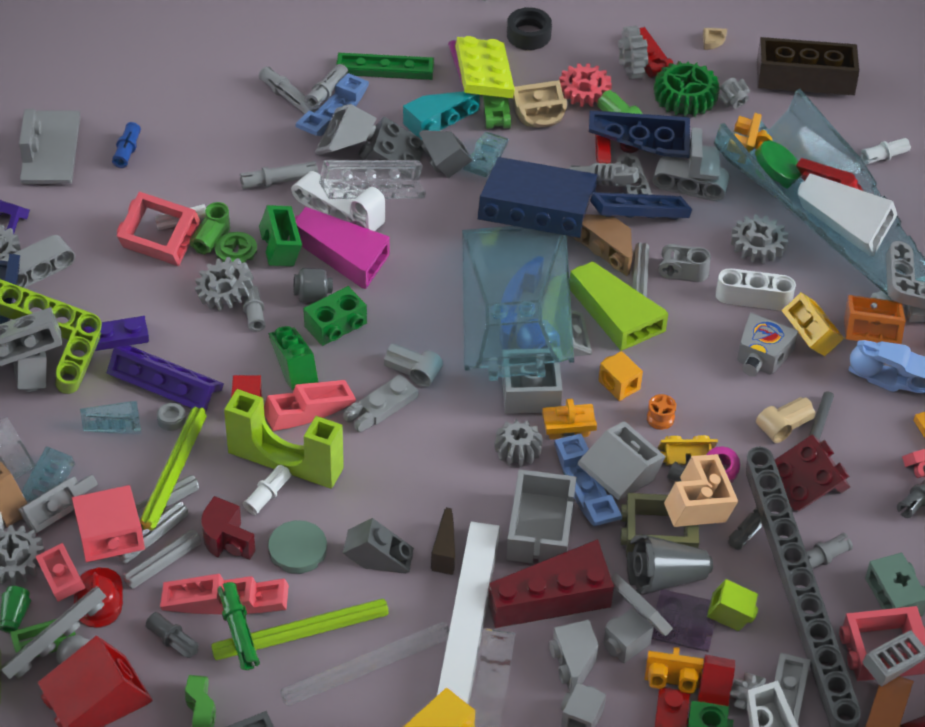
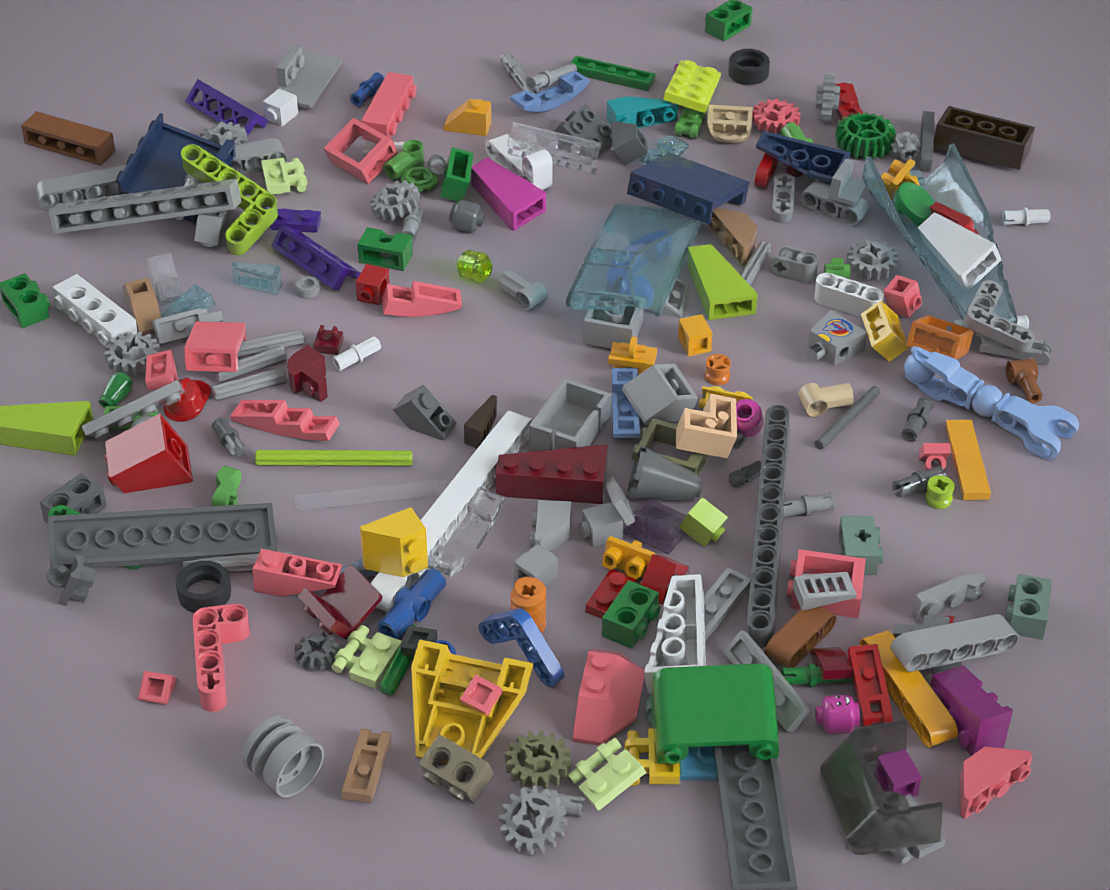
camera: 20 degrees right, 5 degrees down
lime axle [140,407,207,531] -> none
green pin [217,582,260,670] -> none
lime arch [224,389,344,489] -> none
light grey pin [240,161,318,189] -> none
green slope [268,326,318,390] -> none
sand green tile [268,520,327,574] -> none
green brick [303,286,367,346] -> none
light grey slope [315,104,377,155] -> none
light grey hinge [343,374,418,432] -> none
light grey gear [494,419,543,468] -> none
light grey hinge [569,163,639,186] -> none
dark blue plate [590,192,692,219] -> none
tan tile [703,28,727,50] -> none
dark red bracket [775,434,850,512] -> none
none -> yellowish green plate [261,158,307,194]
none -> white brick [263,89,298,126]
none -> dark red tile [313,325,344,355]
none -> green brick [357,227,413,271]
none -> coral brick [361,72,417,141]
none -> light grey pin [428,154,446,174]
none -> light orange slope [443,99,491,136]
none -> clear neon green head [456,250,493,283]
none -> bright green gear [824,258,850,279]
none -> coral brick [883,275,922,318]
none -> dark grey pin [901,397,934,442]
none -> dark grey beam [919,111,935,171]

